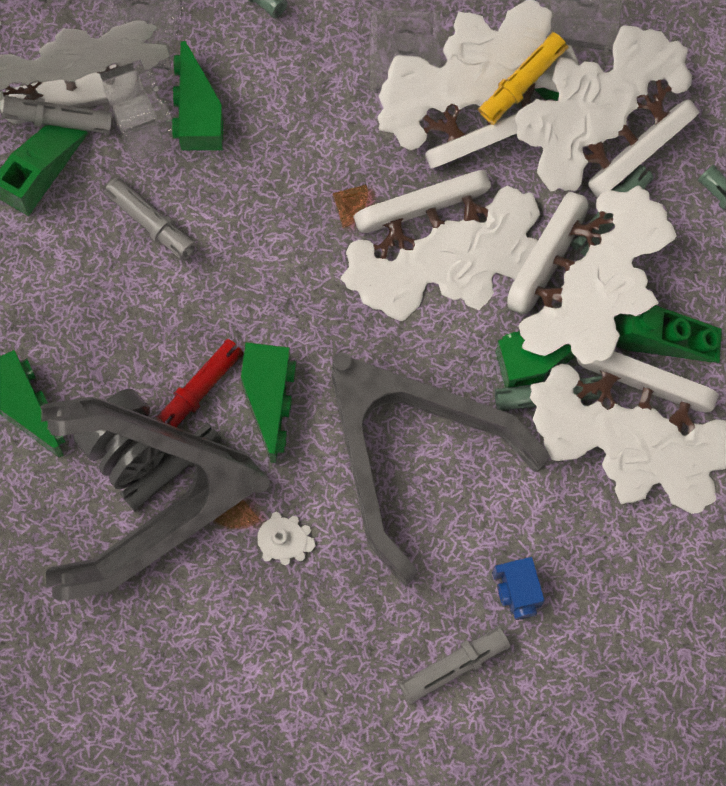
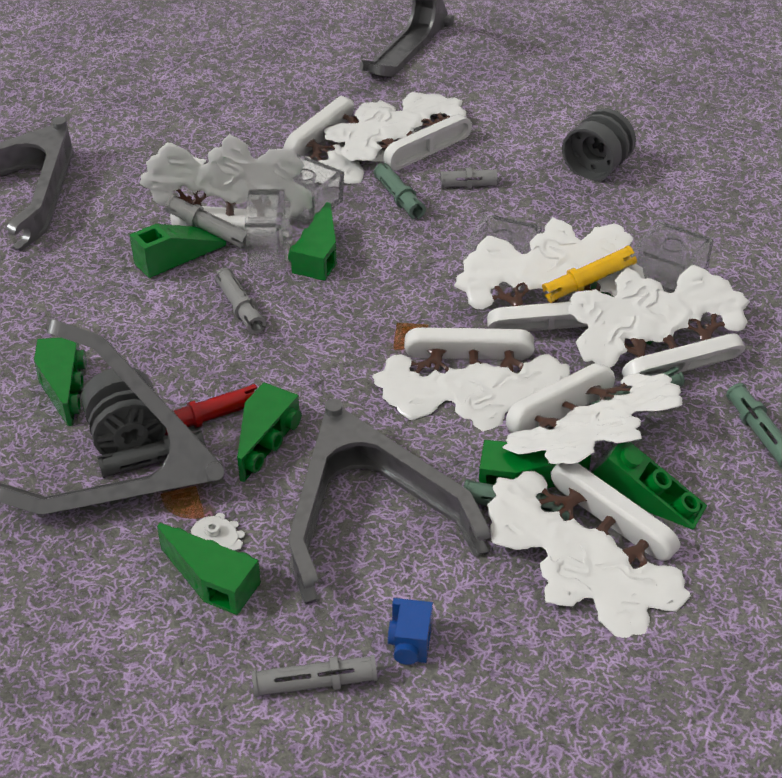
camera: 25 degrees right, 30 degrees down
none -> green slope [157,522,261,615]

